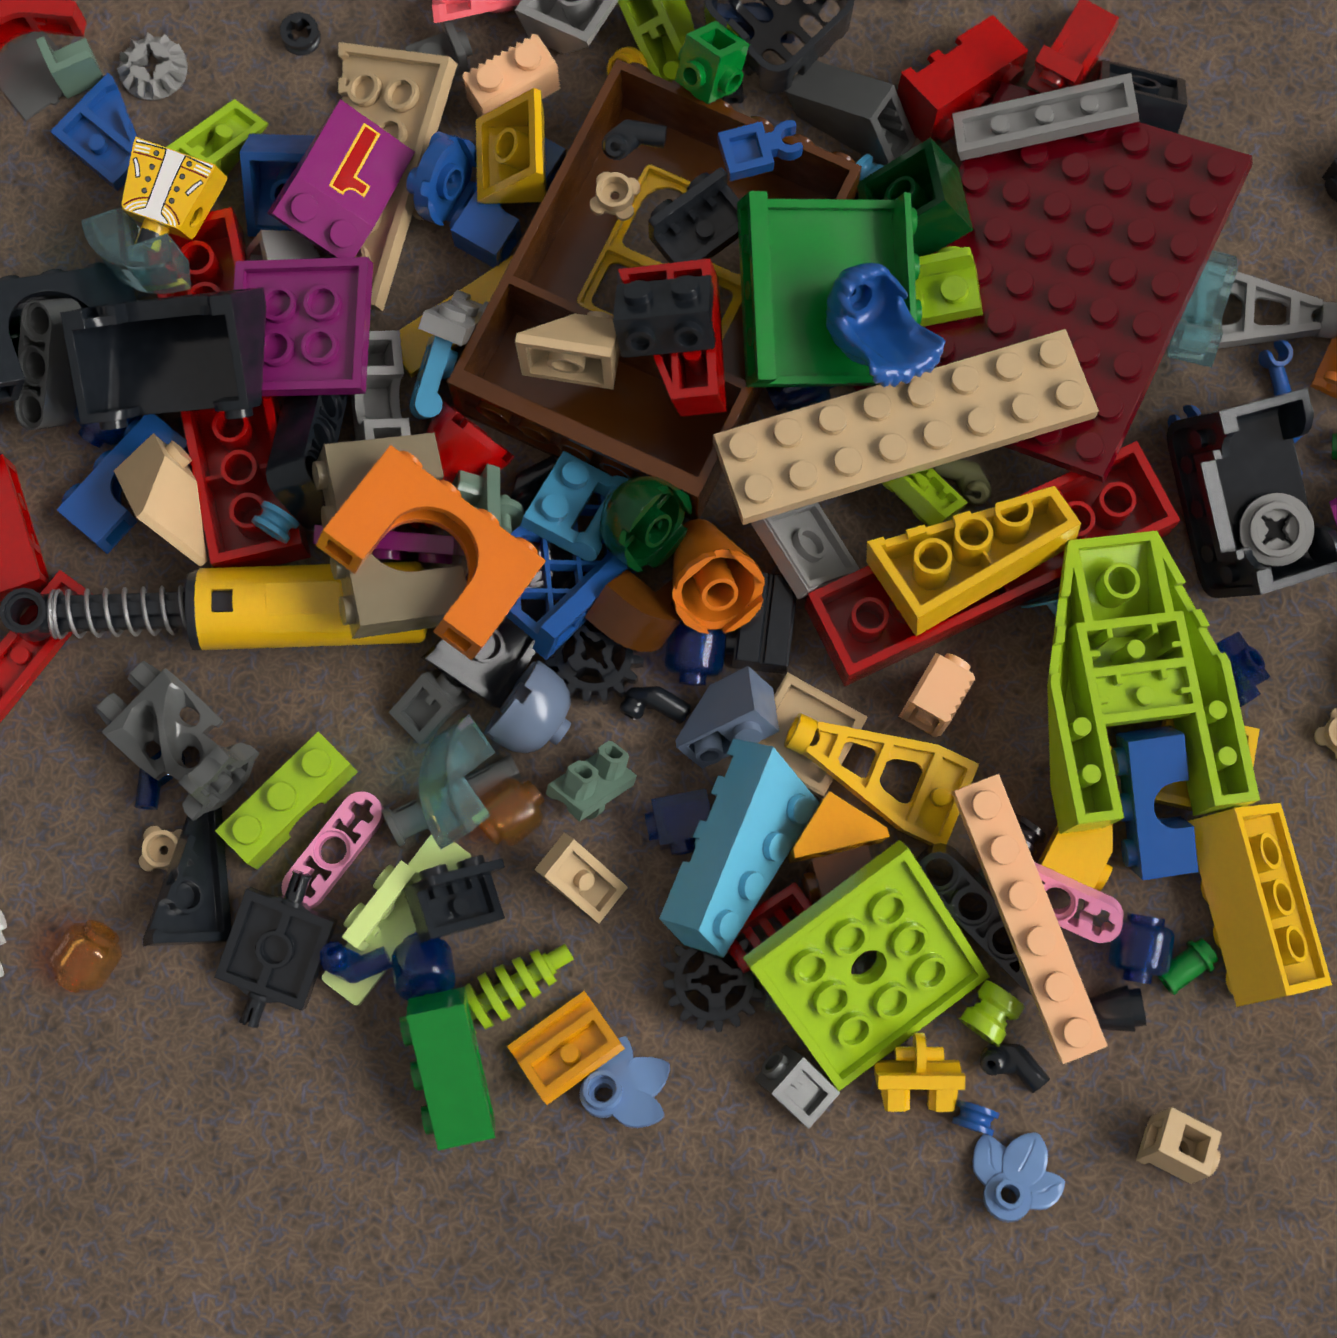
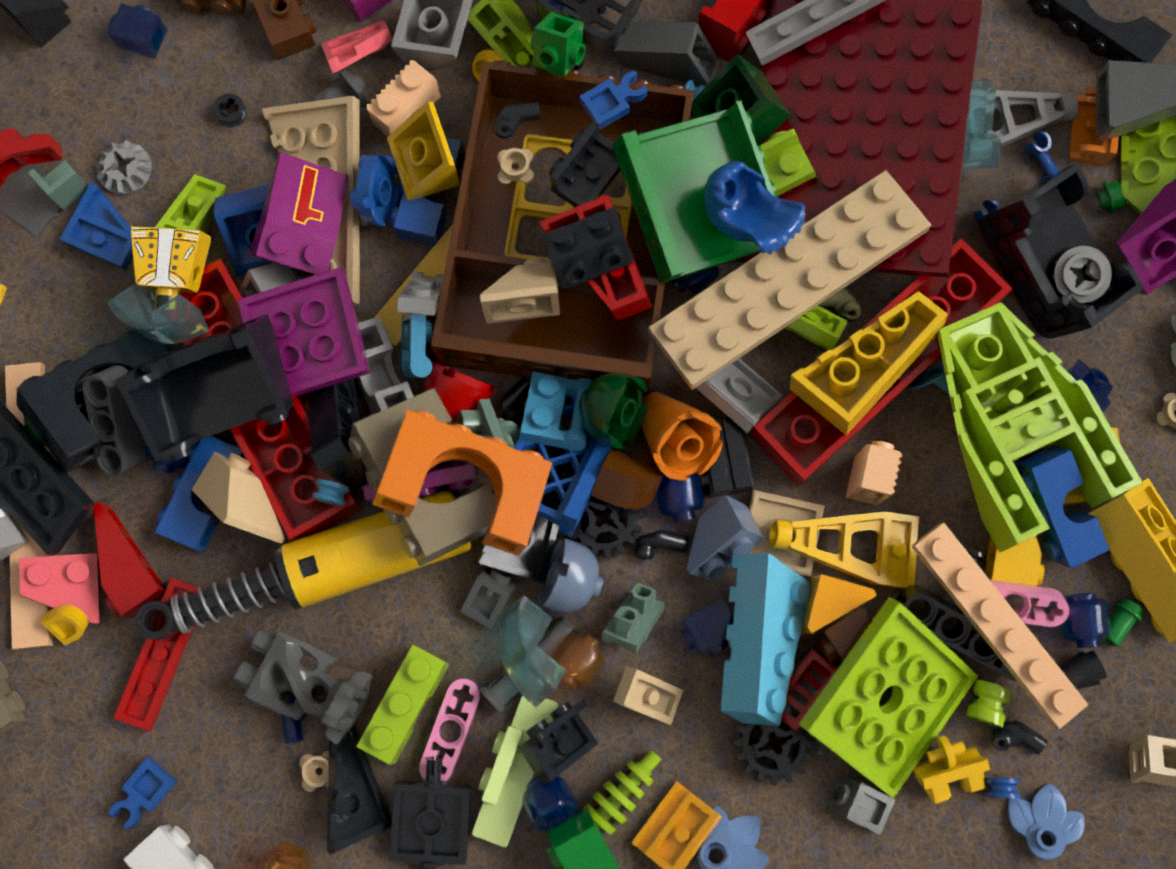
camera: 15 degrees left, 0 degrees up
clear blue arm [320,941,393,984] -> none

